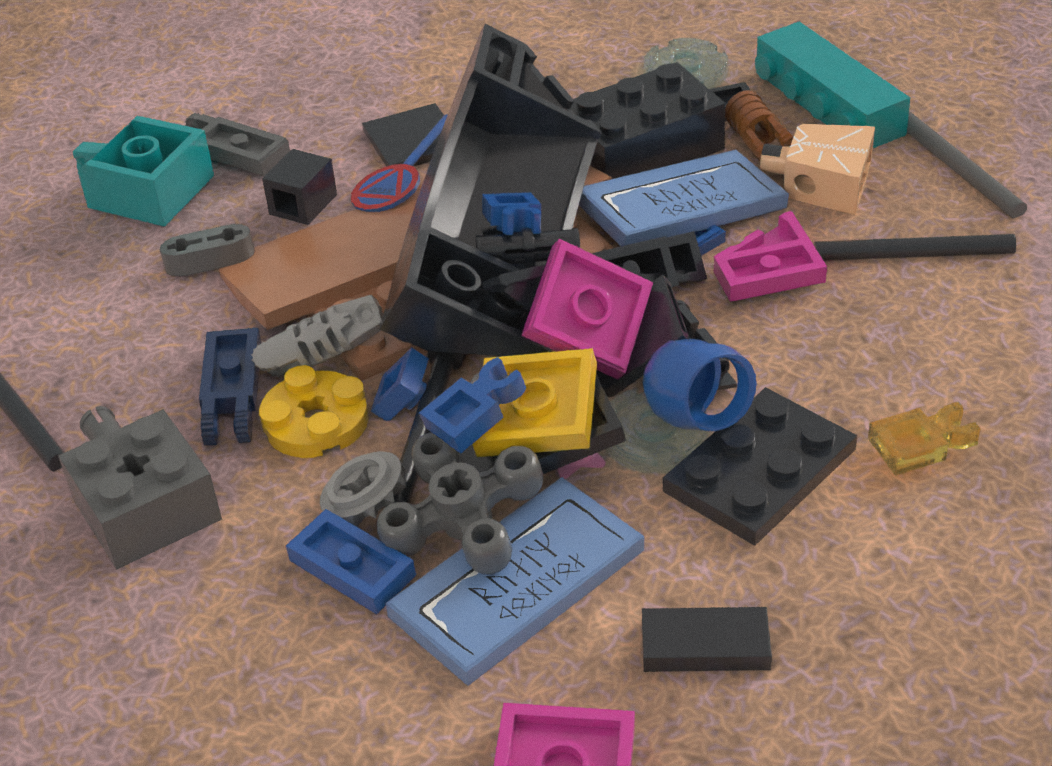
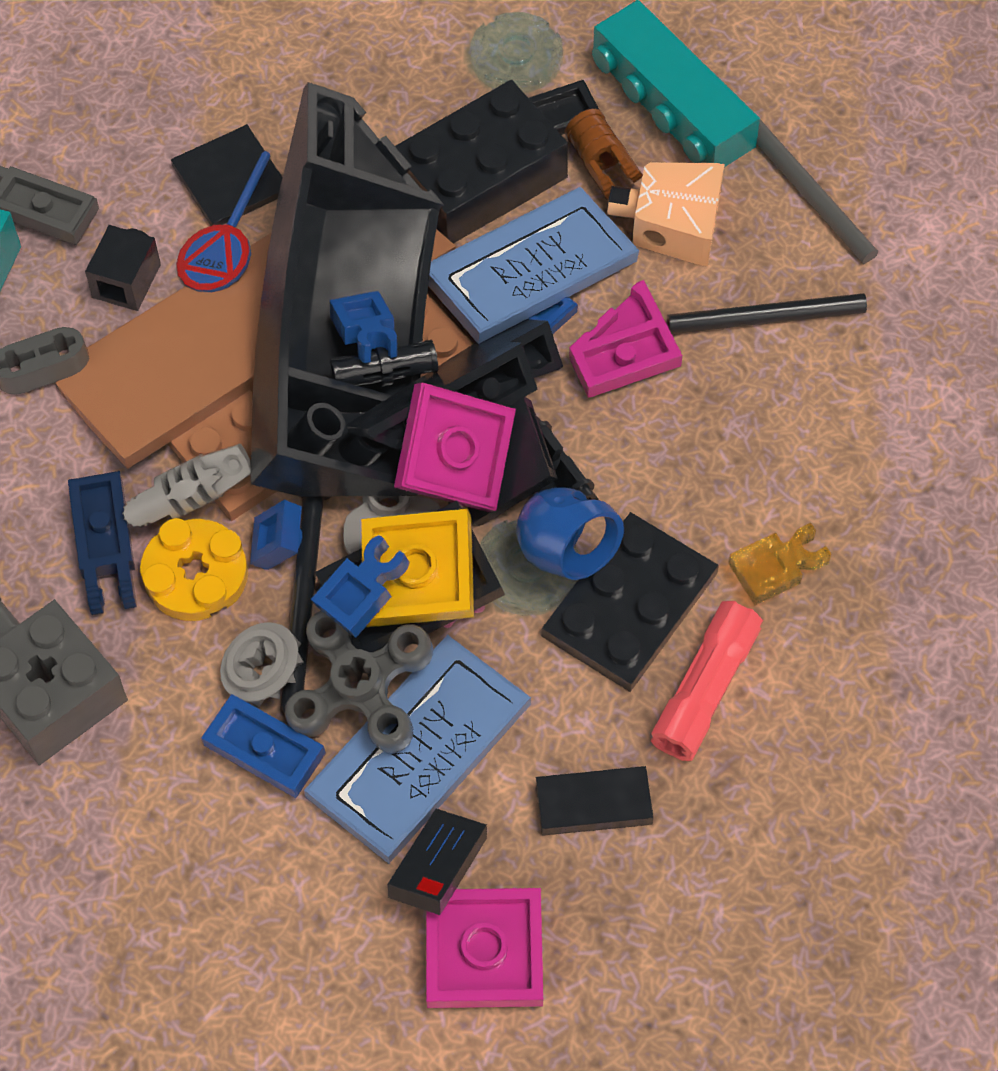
camera: 10 degrees left, 20 degrees up
none -> black tile [387,808,487,915]
none -> coral axle [650,601,763,761]

